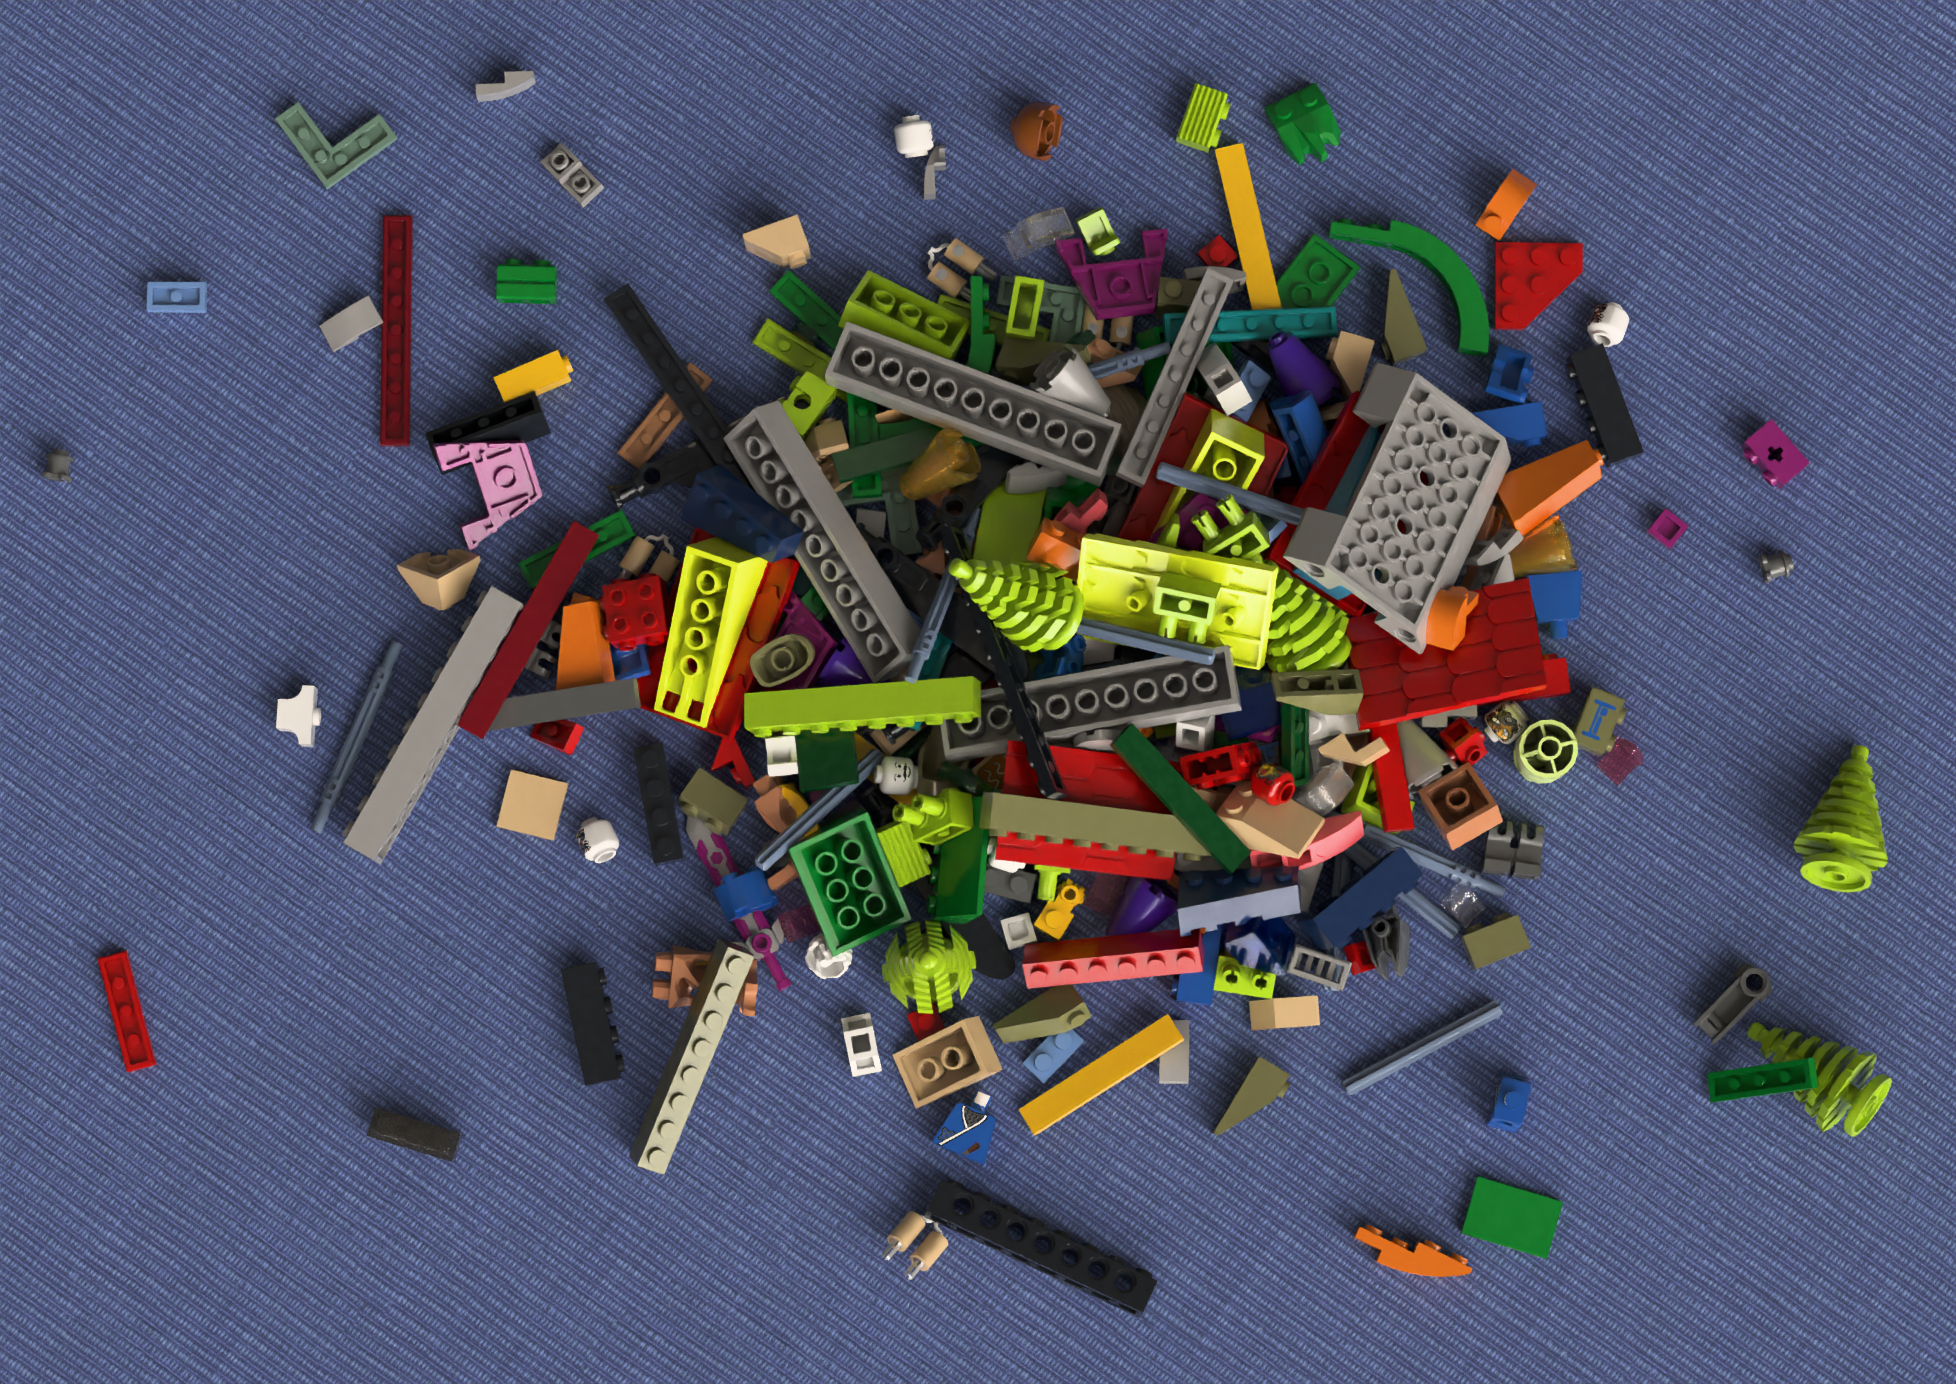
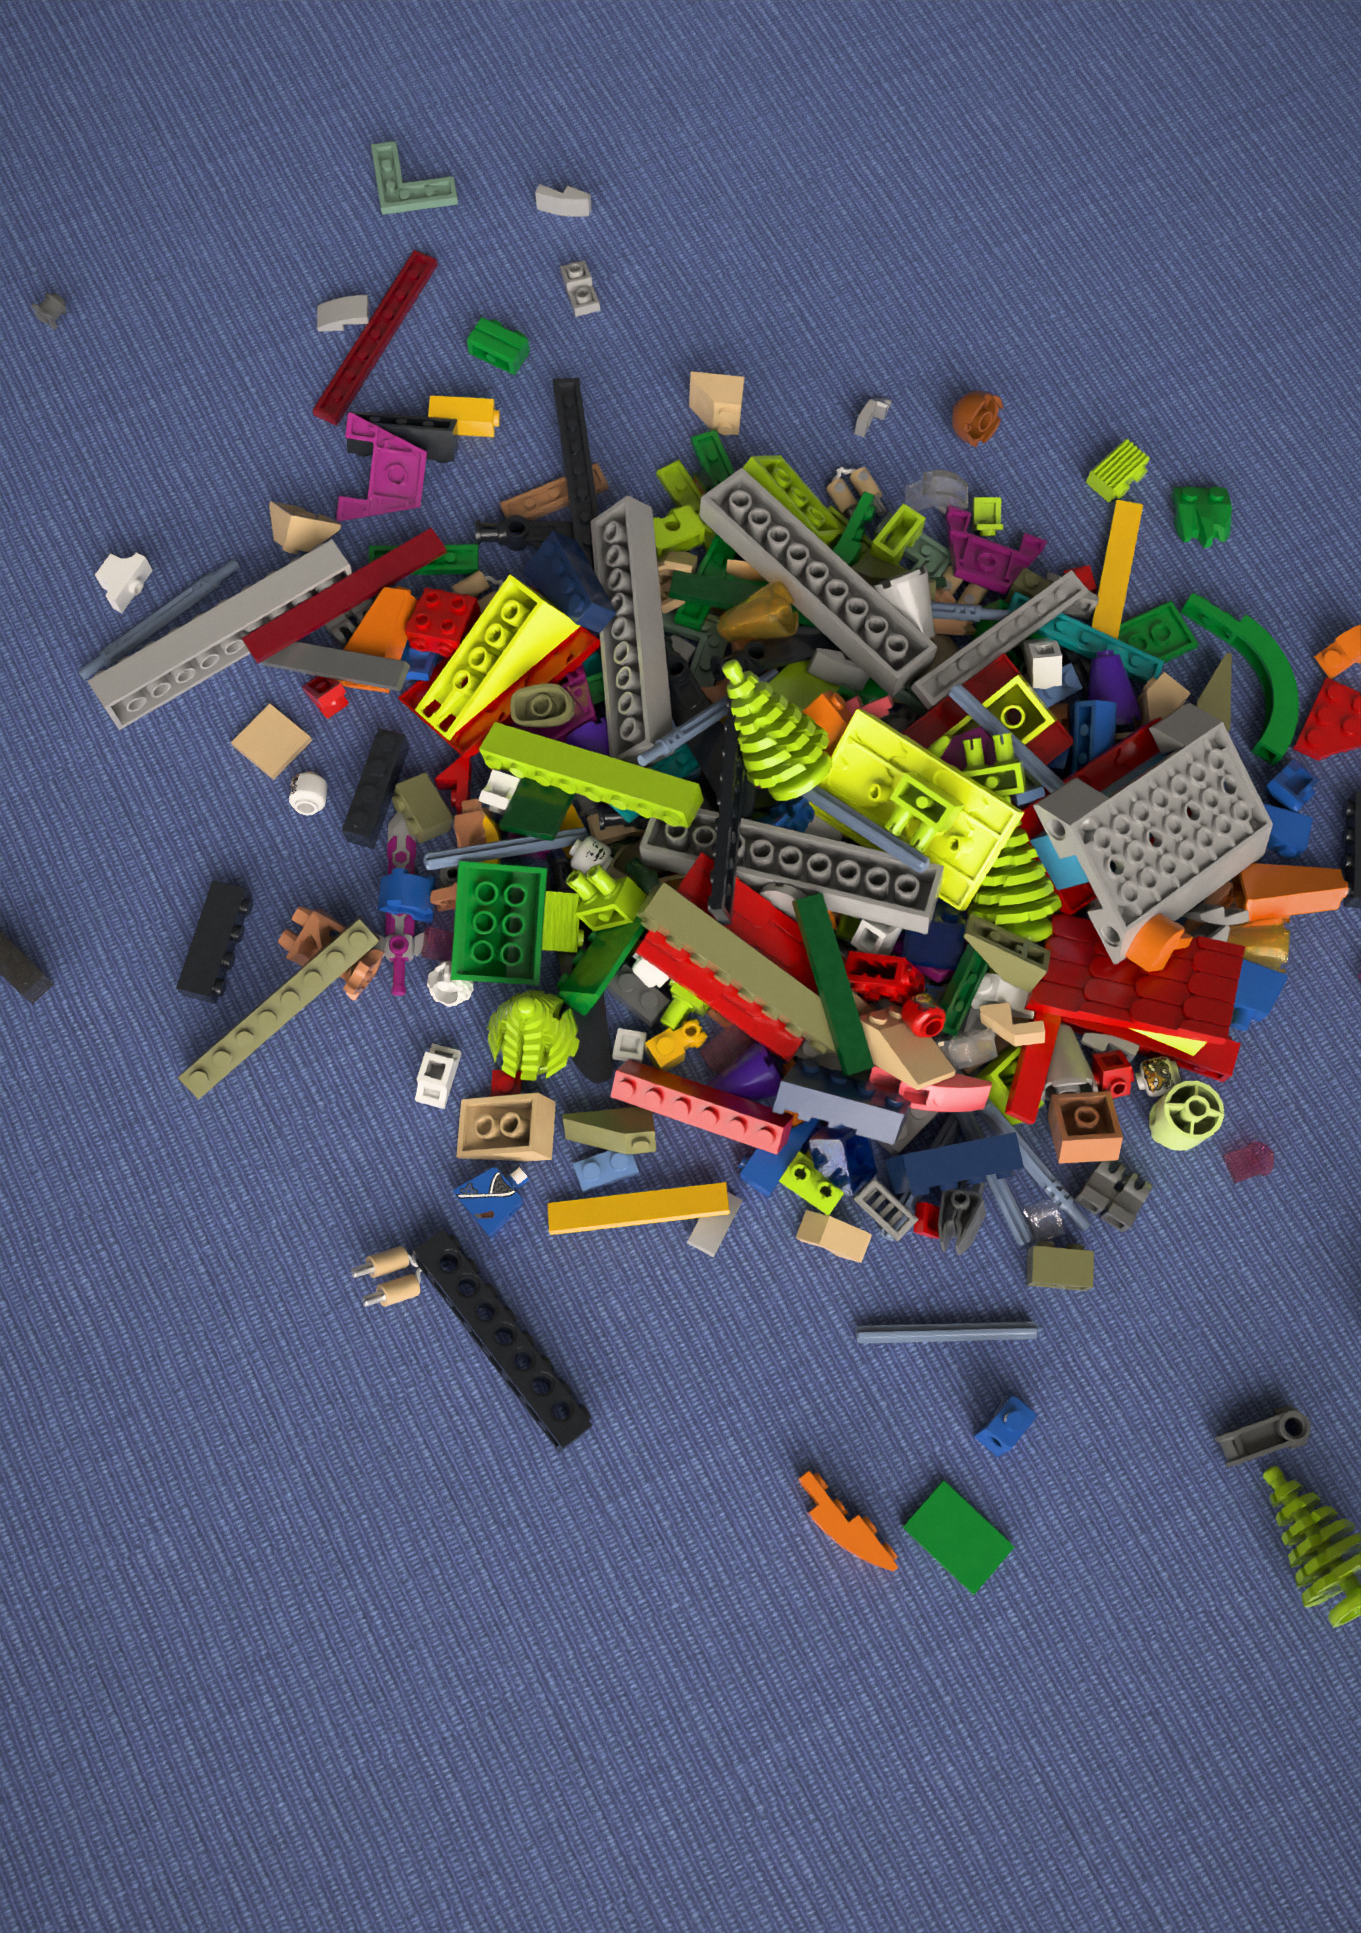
camera: 25 degrees right, 10 degrees down
medium blue plate [147,282,207,313] -> none
white head [894,115,934,158] -> none
olive slope [1213,1056,1291,1136] -> none
olive brick [1573,687,1627,757] -> none
green plate [1707,1058,1818,1103] -> none

